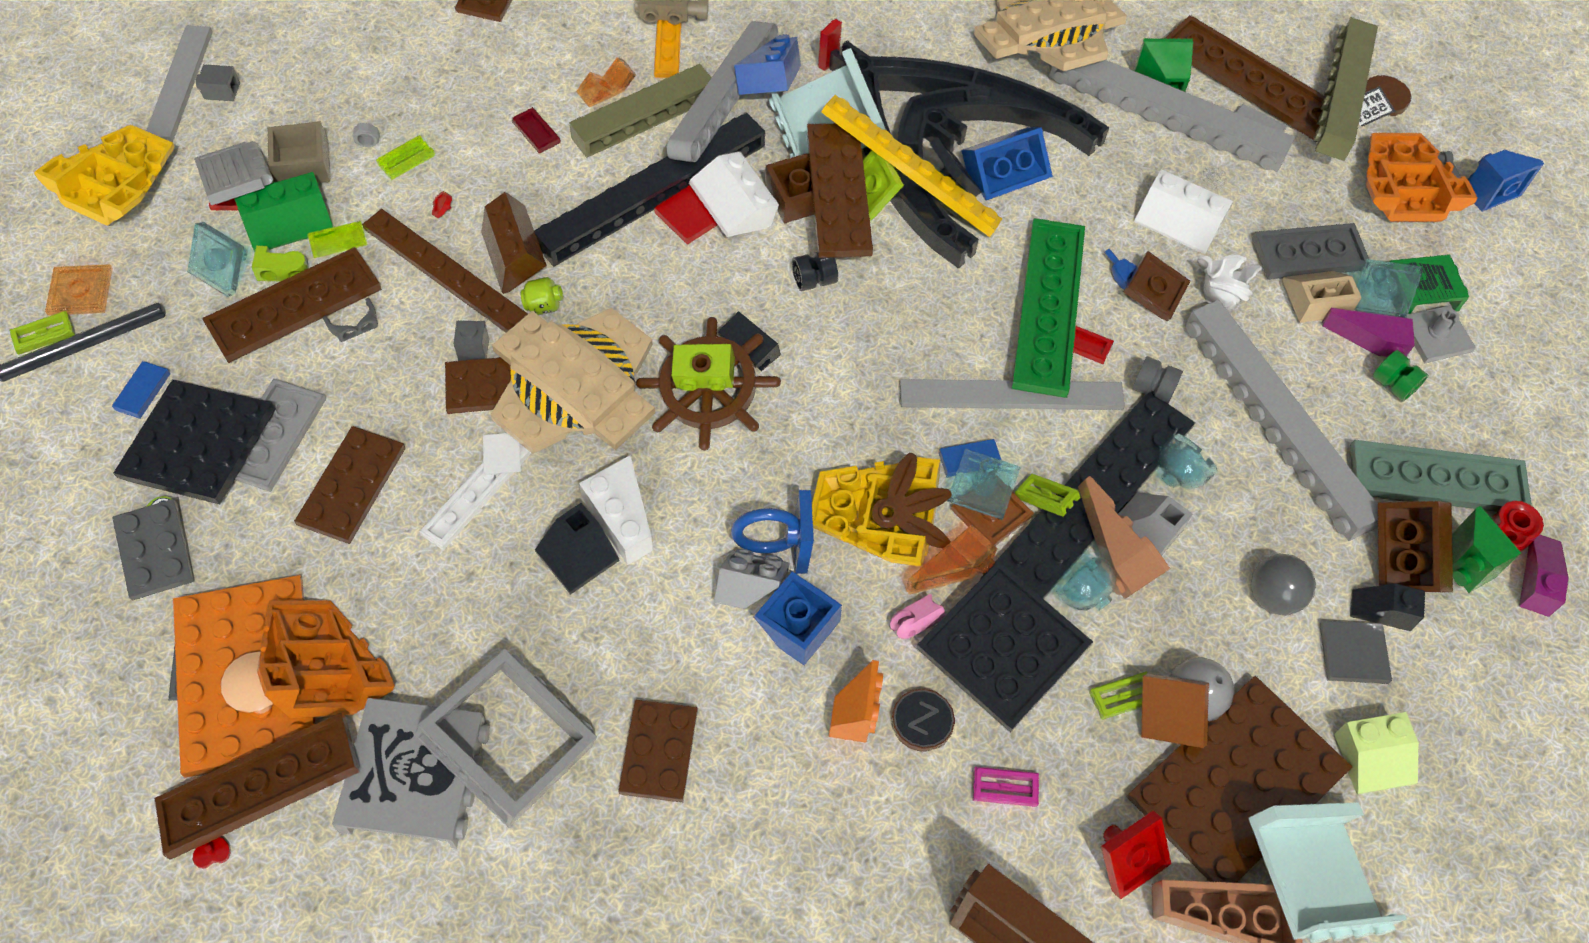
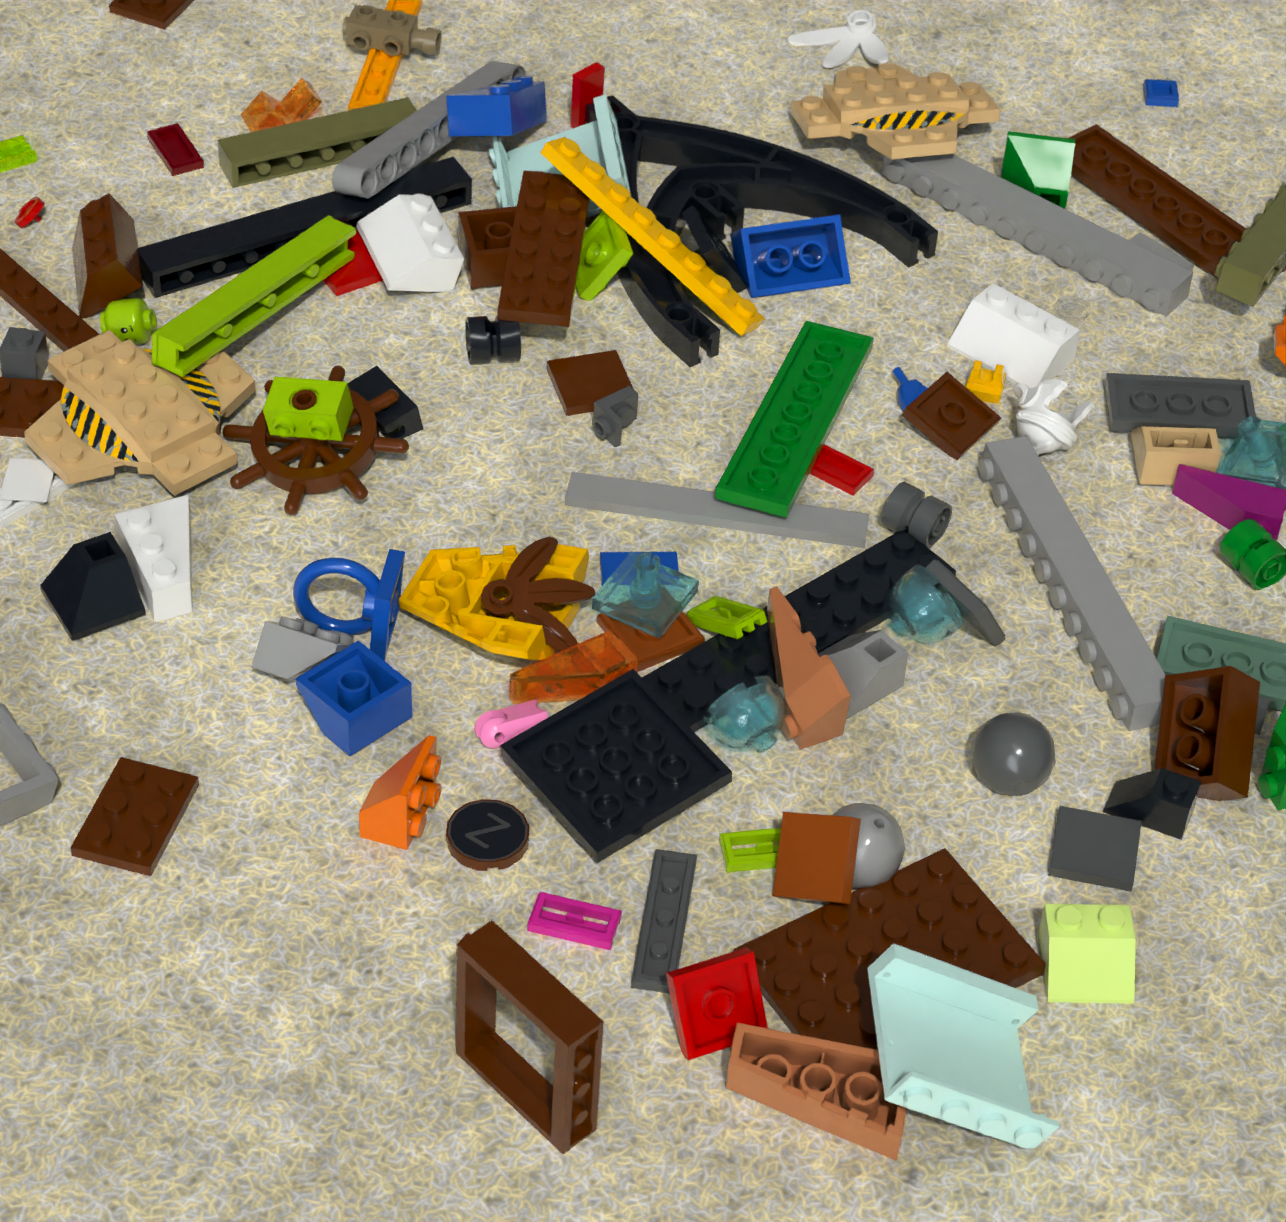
camera: 10 degrees right, 15 degrees down
none -> lime tile [152,215,356,377]
none -> reddish brown tile [547,350,633,416]
none -> dark grey bracket [592,386,638,448]
none -> dark grey tile [631,849,697,994]
none -> dark grey tile [925,559,1005,647]
none -> yellow tile [966,360,1006,404]

